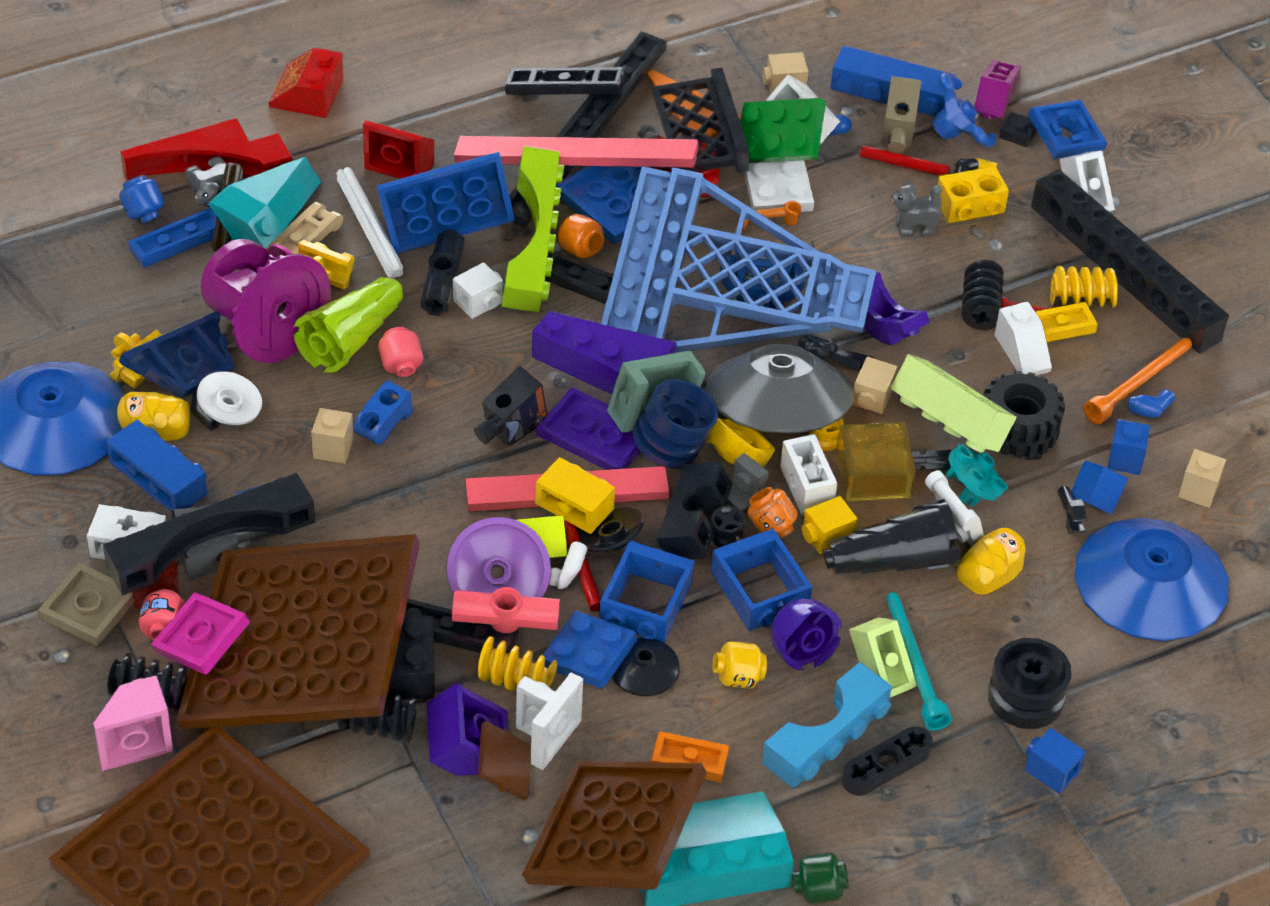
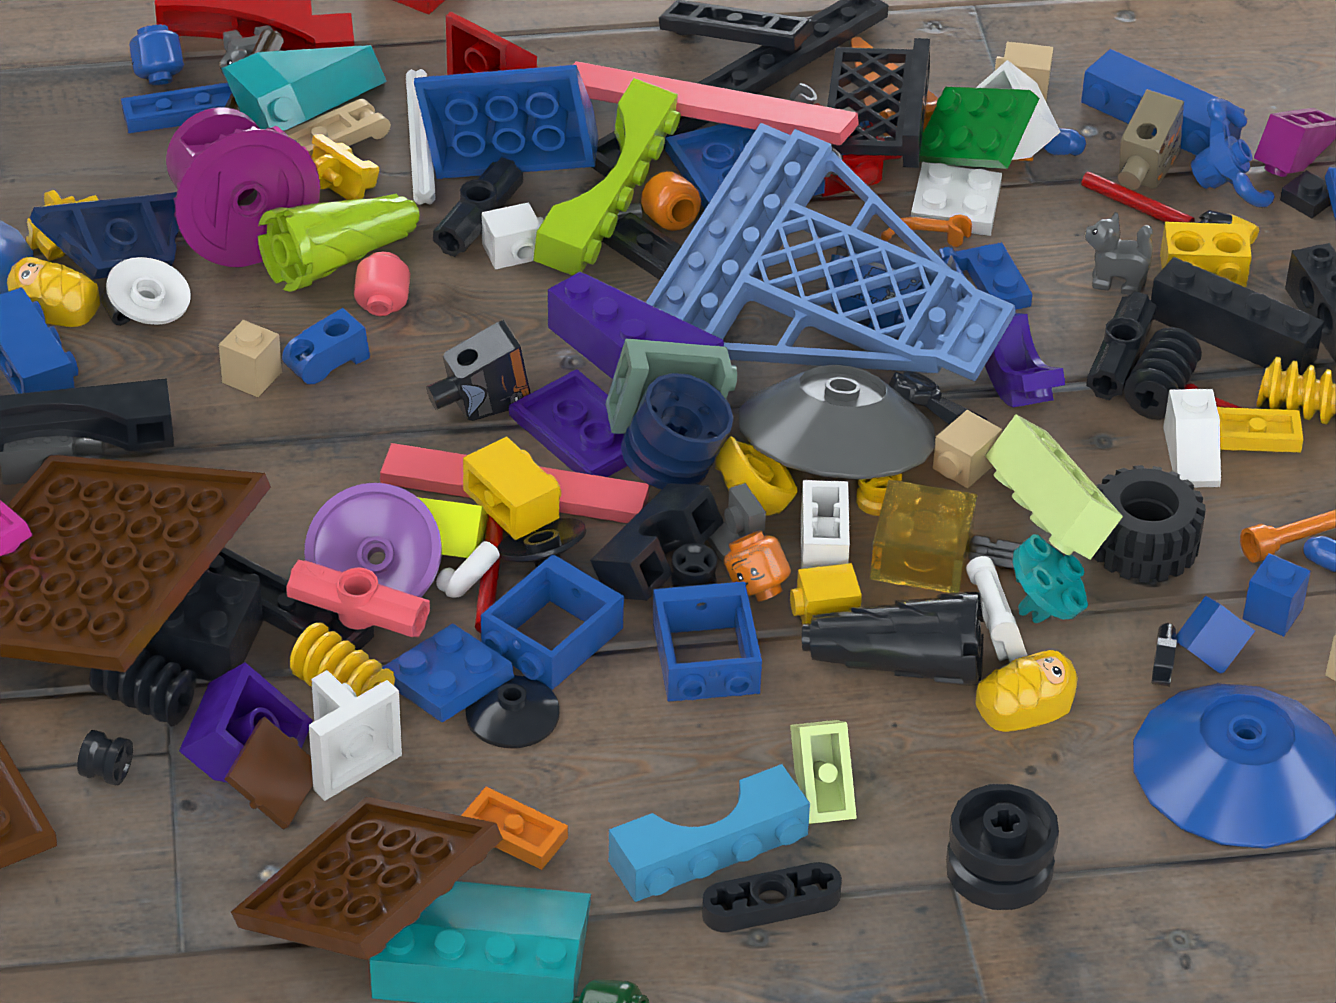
camera: 20 degrees right, 5 degrees down
yellow head [713,641,767,688] -> none
dark purple cylinder [771,599,842,670] -> none
teal piece [886,592,952,731] -> none
blue brick [1025,728,1086,794] -> none
none -> black wheel [77,730,133,786]
none -> blue plate [939,242,1033,310]
none -> black piece [1086,291,1157,400]
none -> black brick [1151,257,1324,375]

